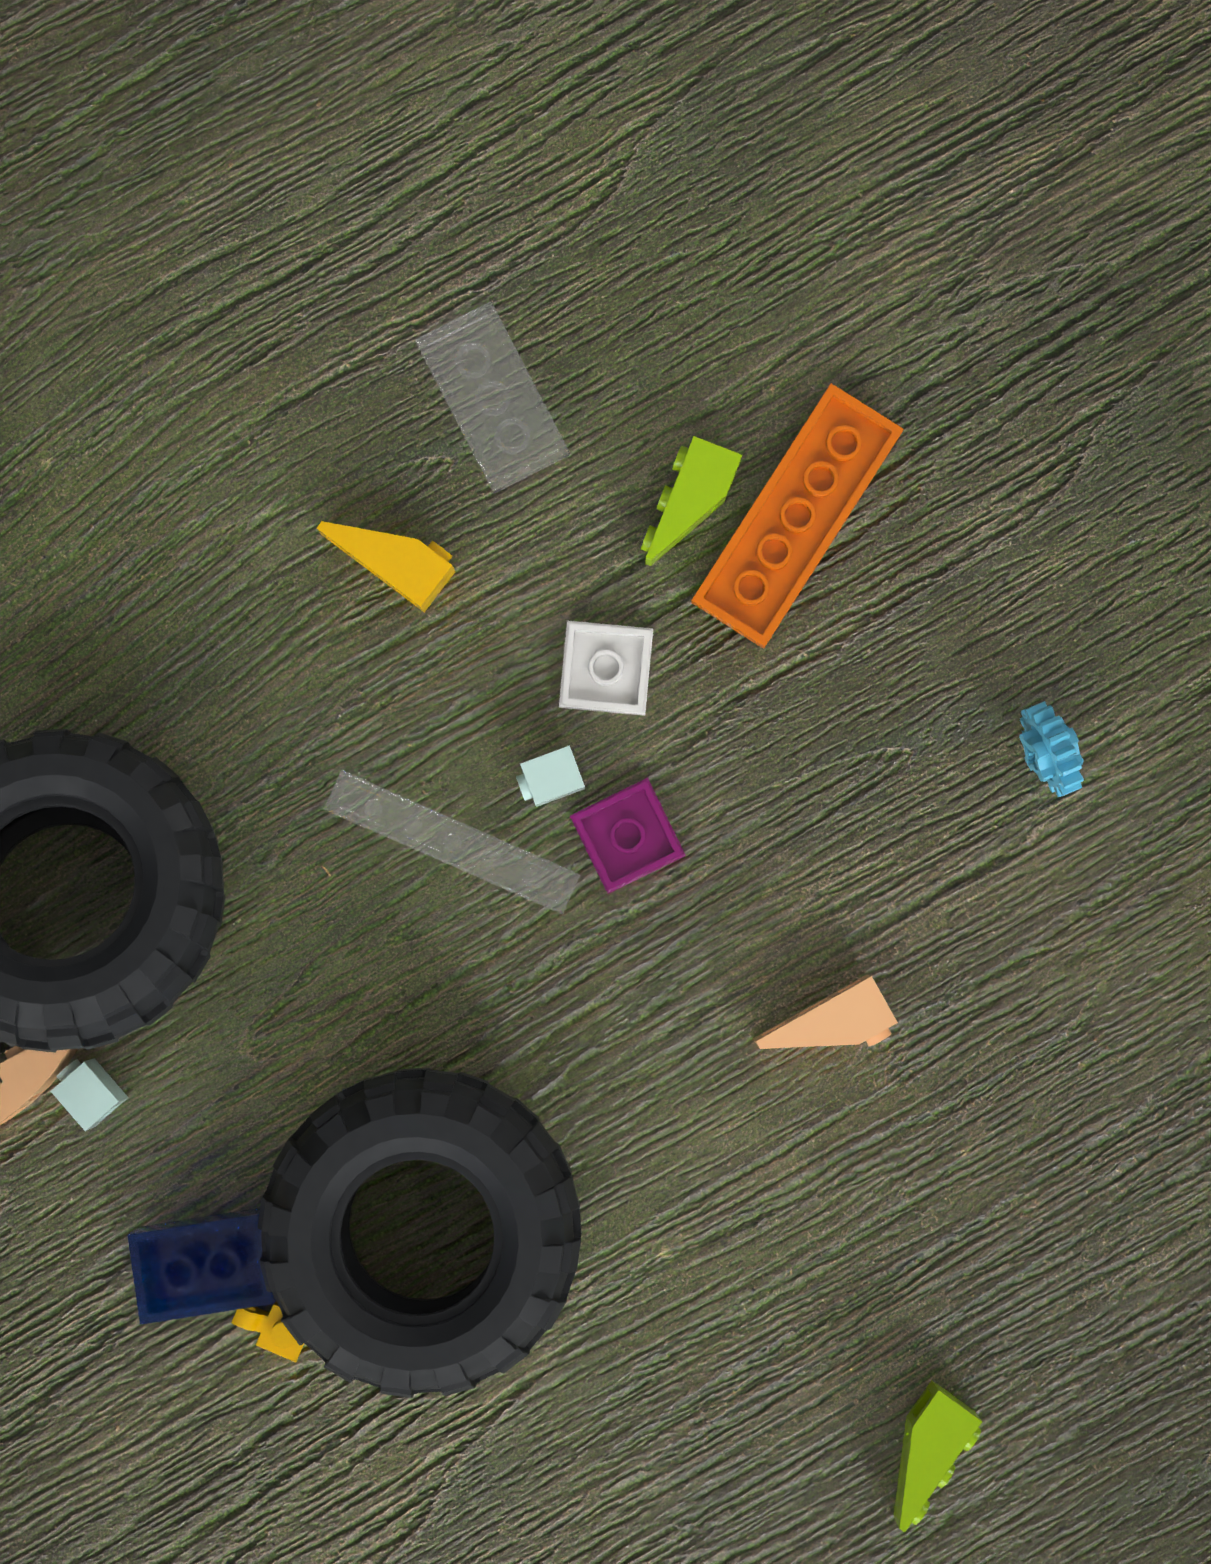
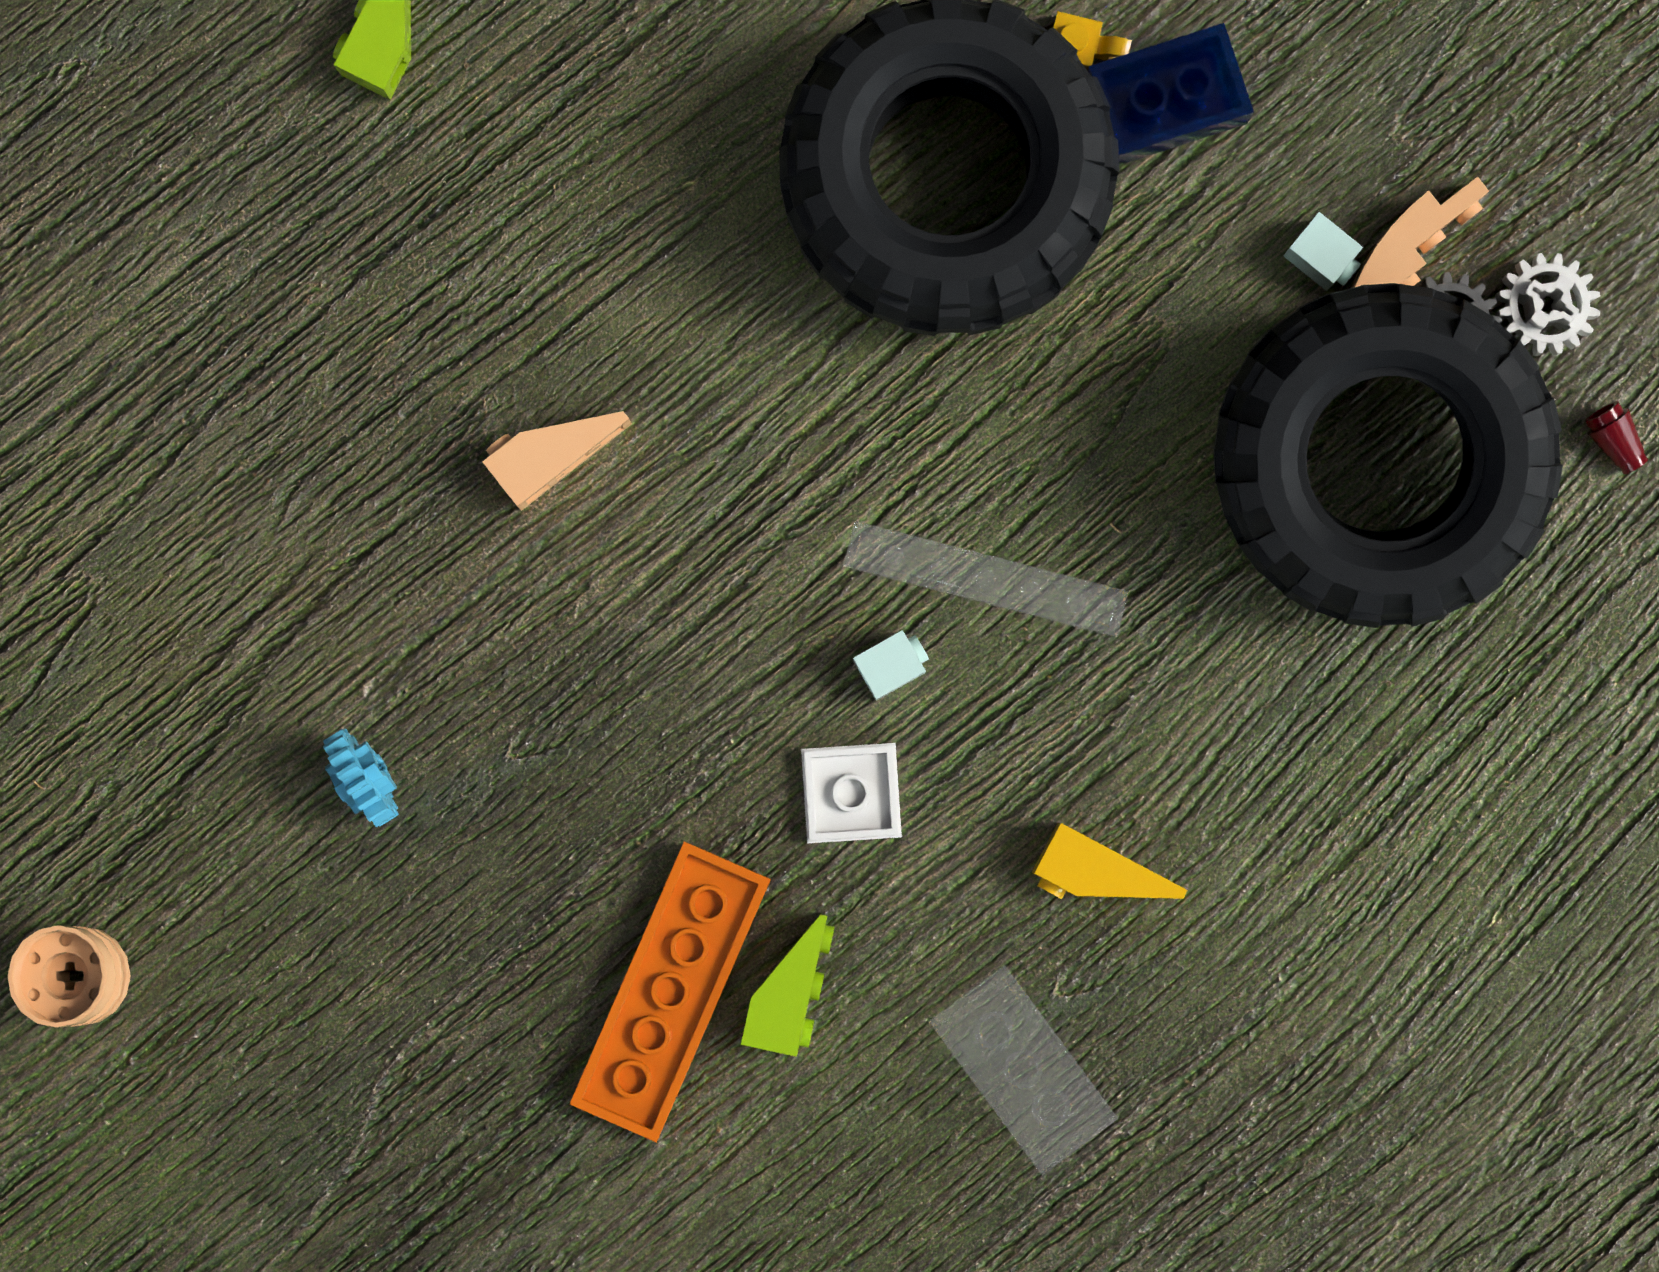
camera: 175 degrees right, 0 degrees up
magenta tile [570,778,686,894] -> none

